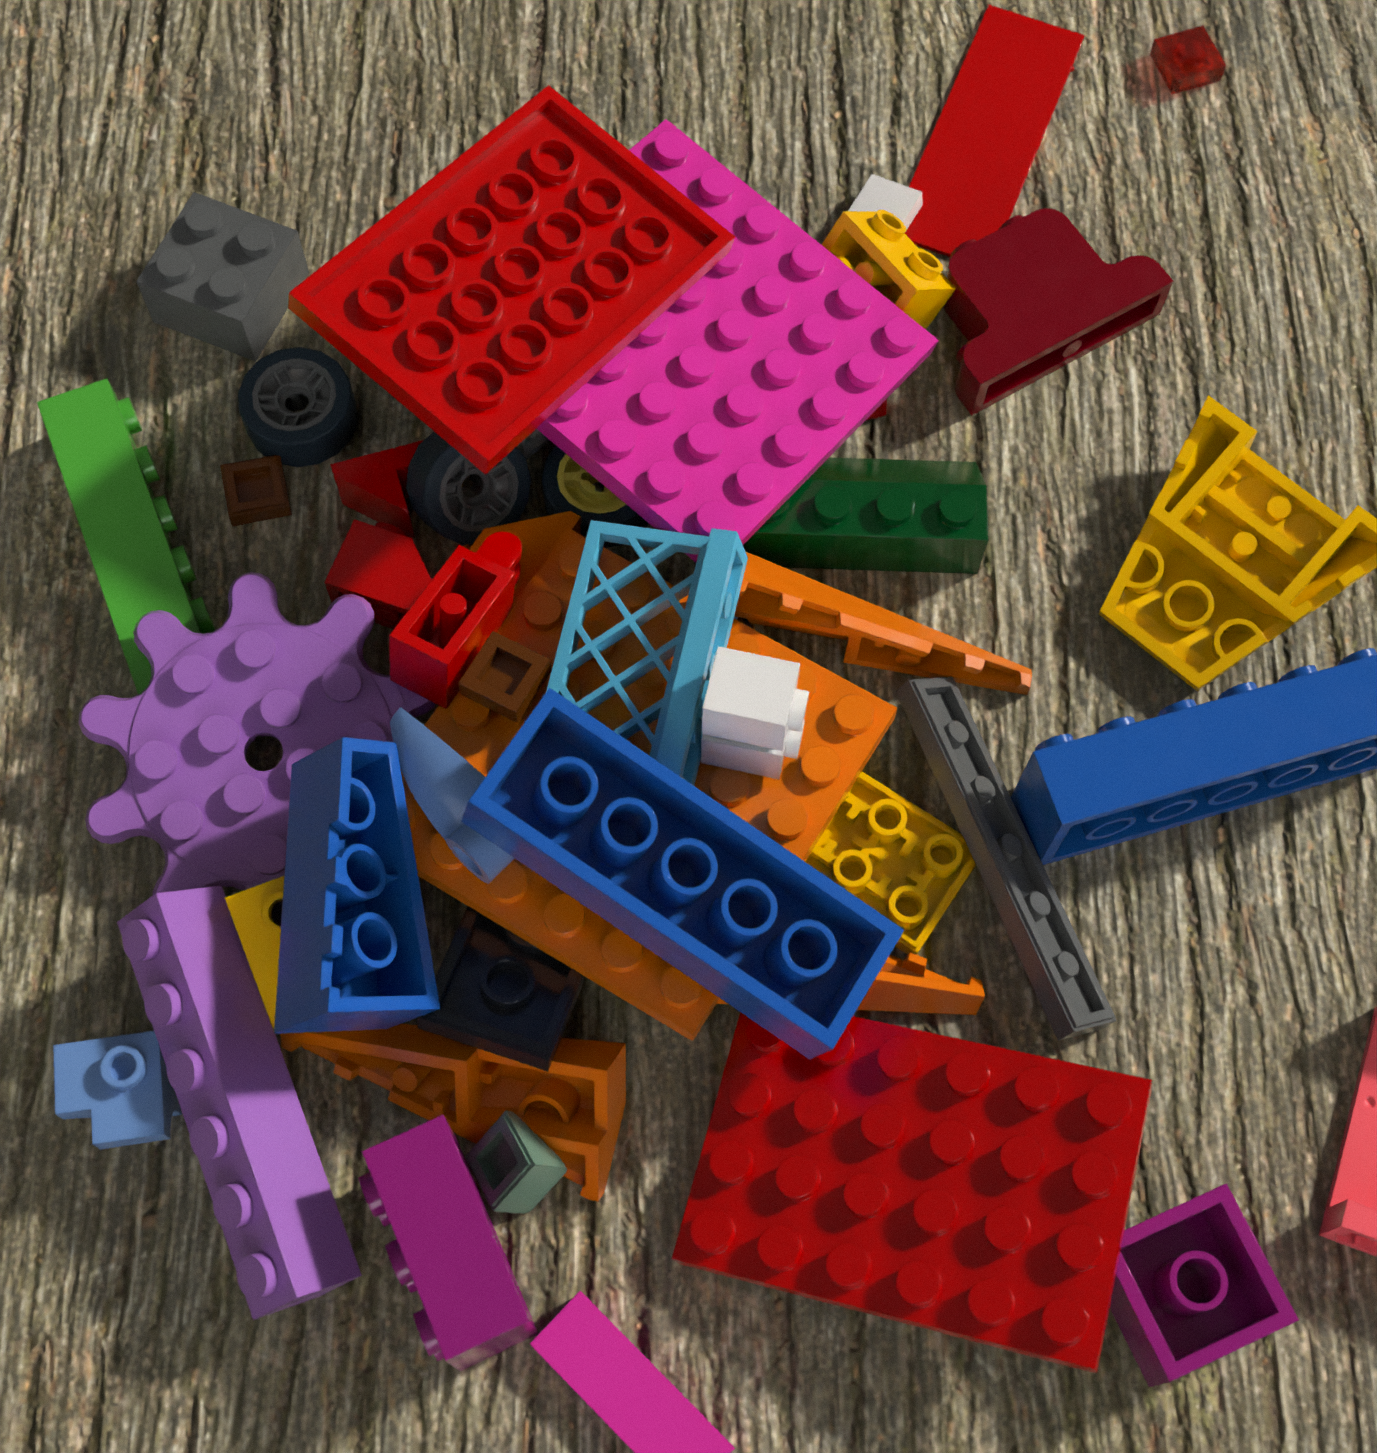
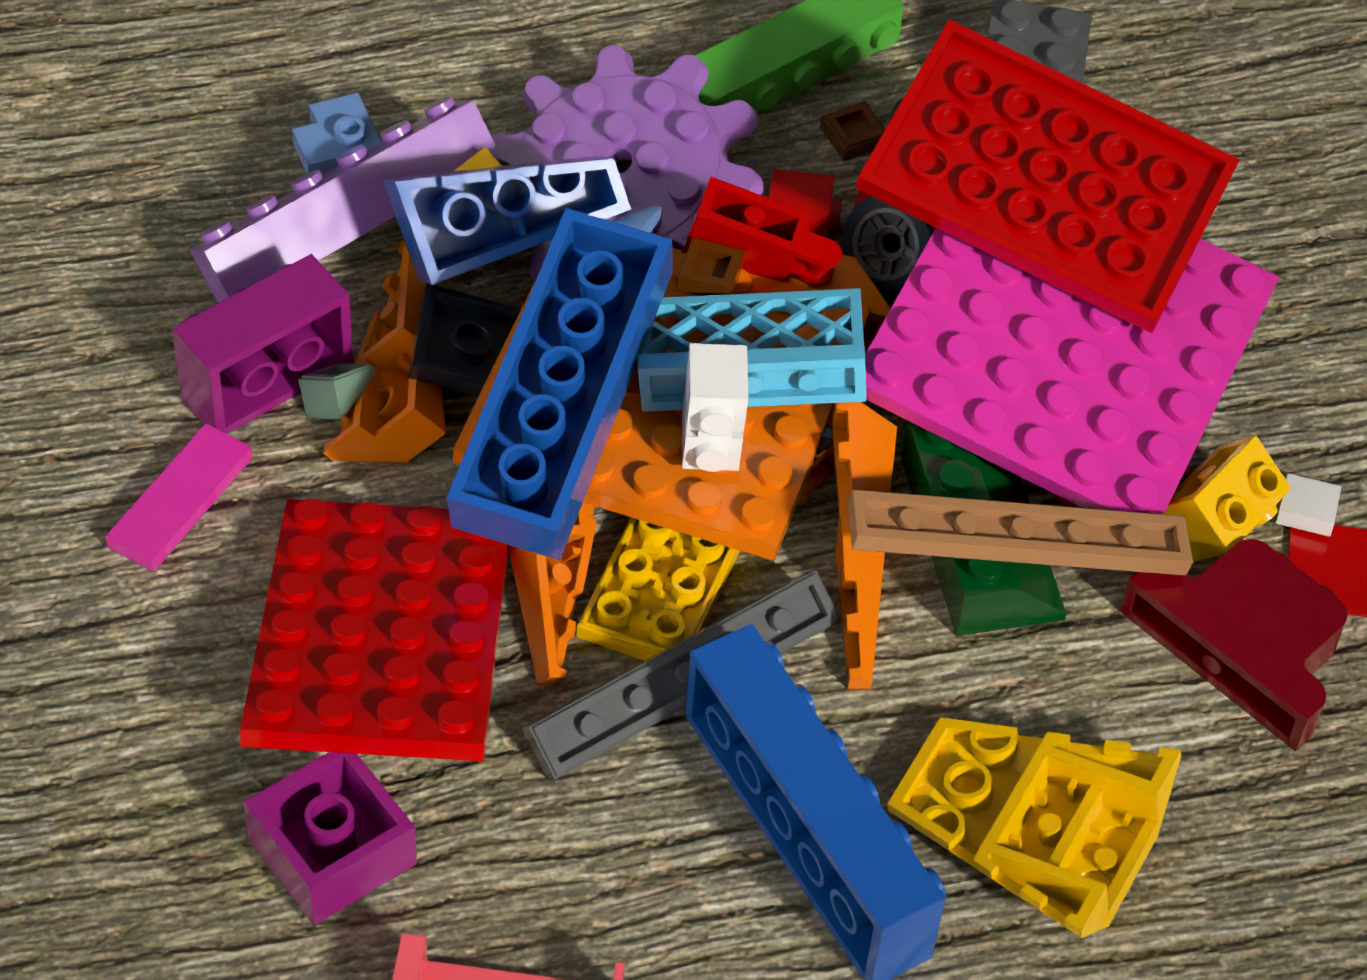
camera: 75 degrees right, 15 degrees down
none -> medium nougat plate [848,490,1193,576]

